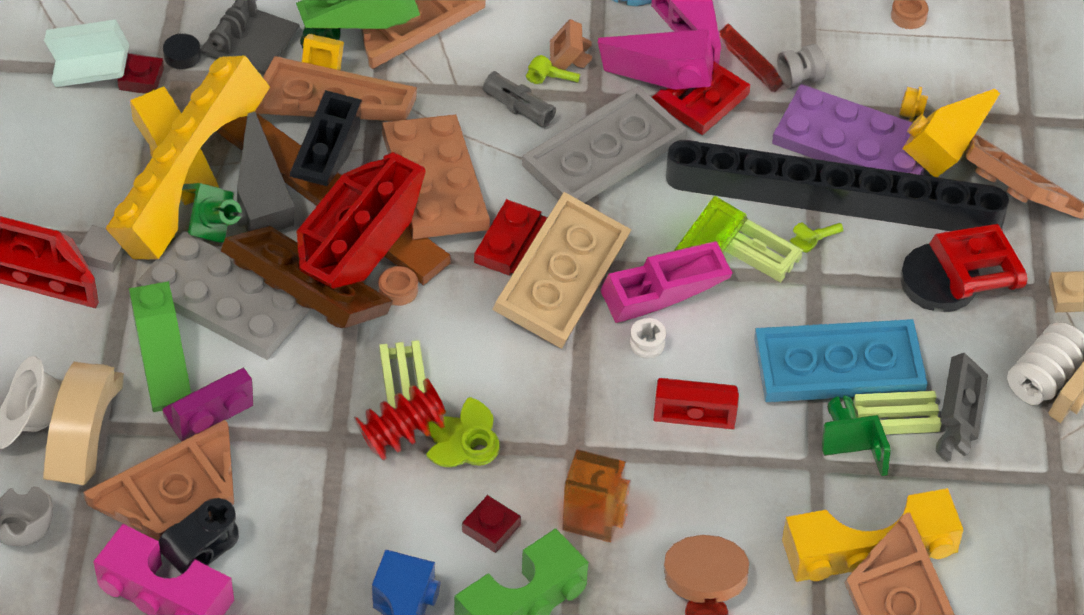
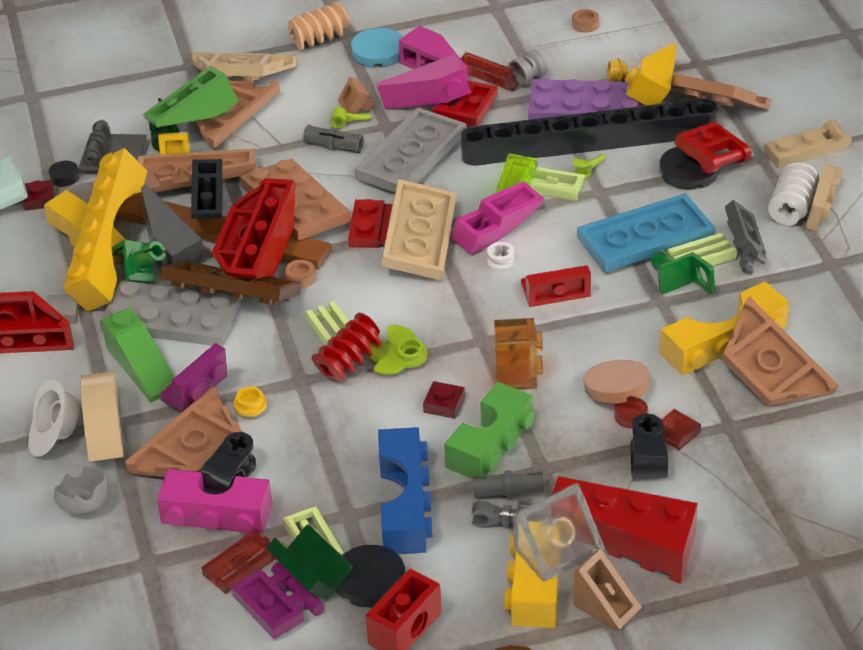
camera: 15 degrees left, 10 degrees down
none -> yellow plate [233,386,267,417]

